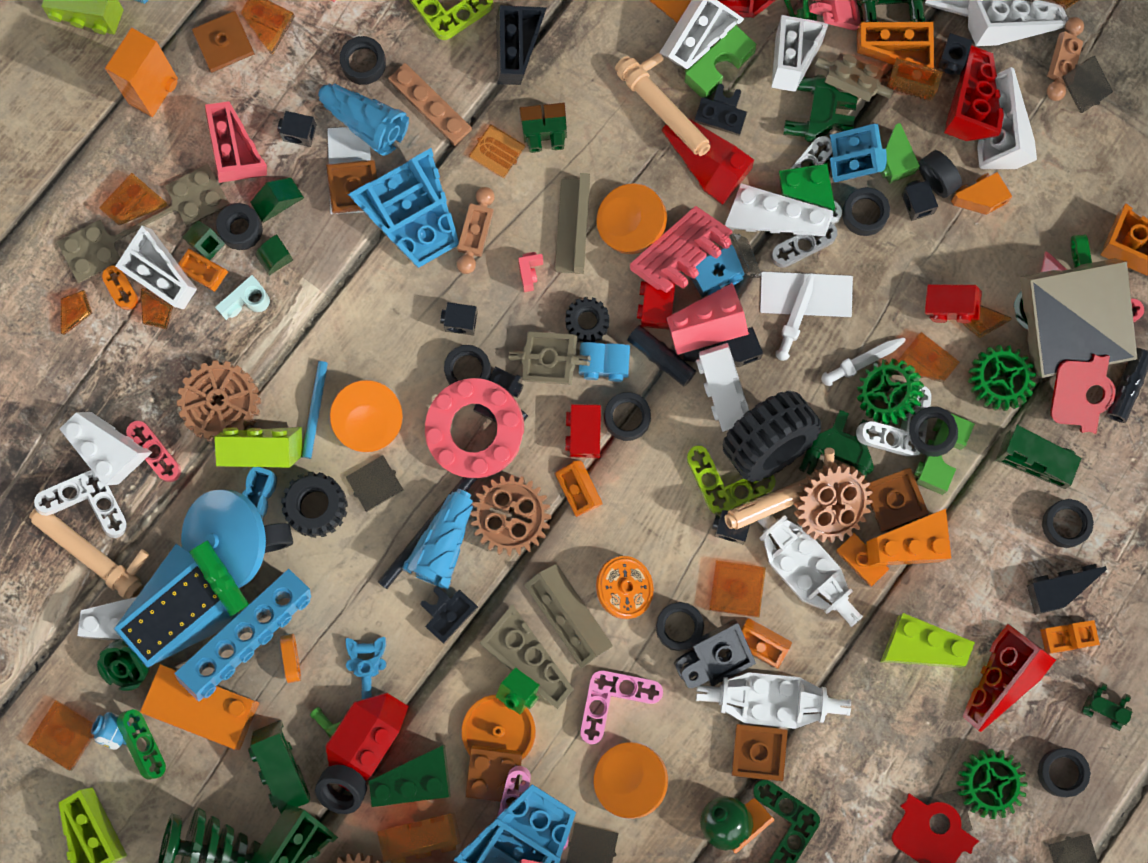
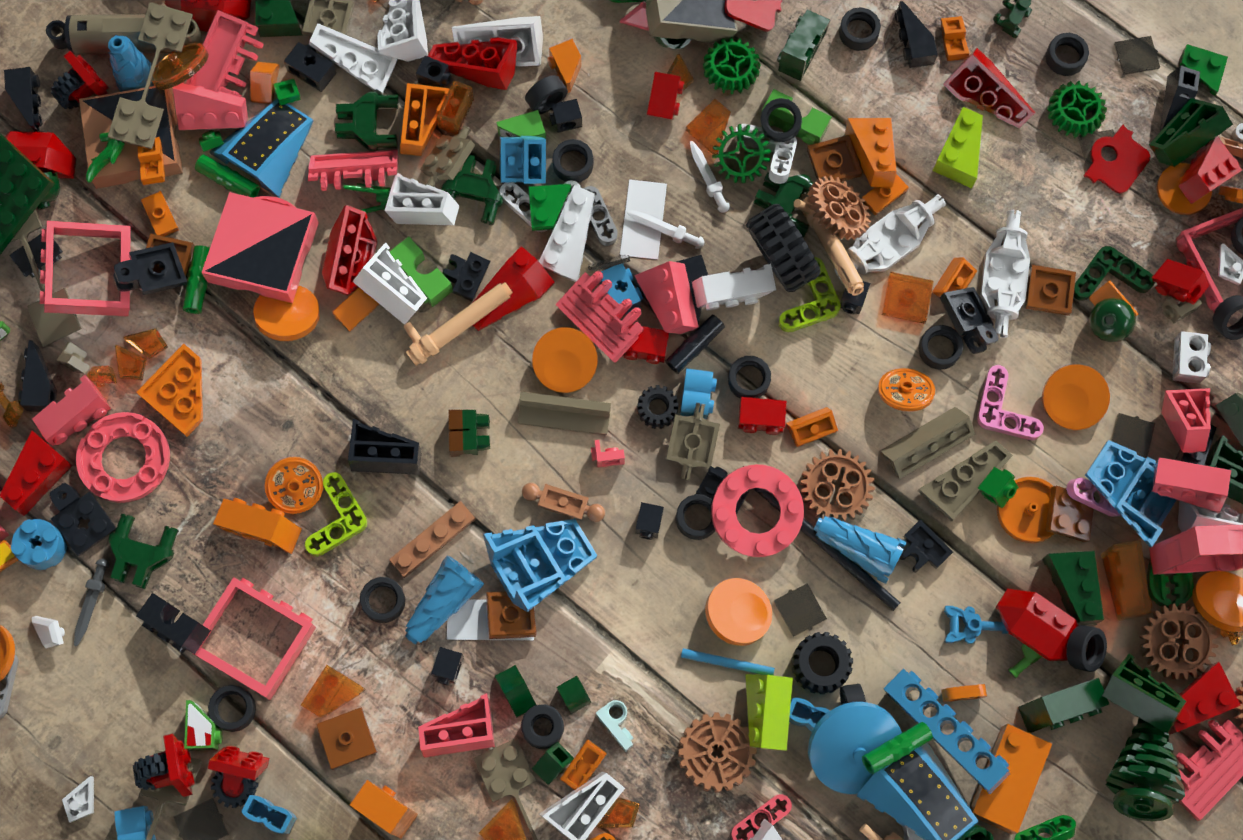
camera: 90 degrees left, 5 degrees down
clear orange piece [469,124,526,178] -> none

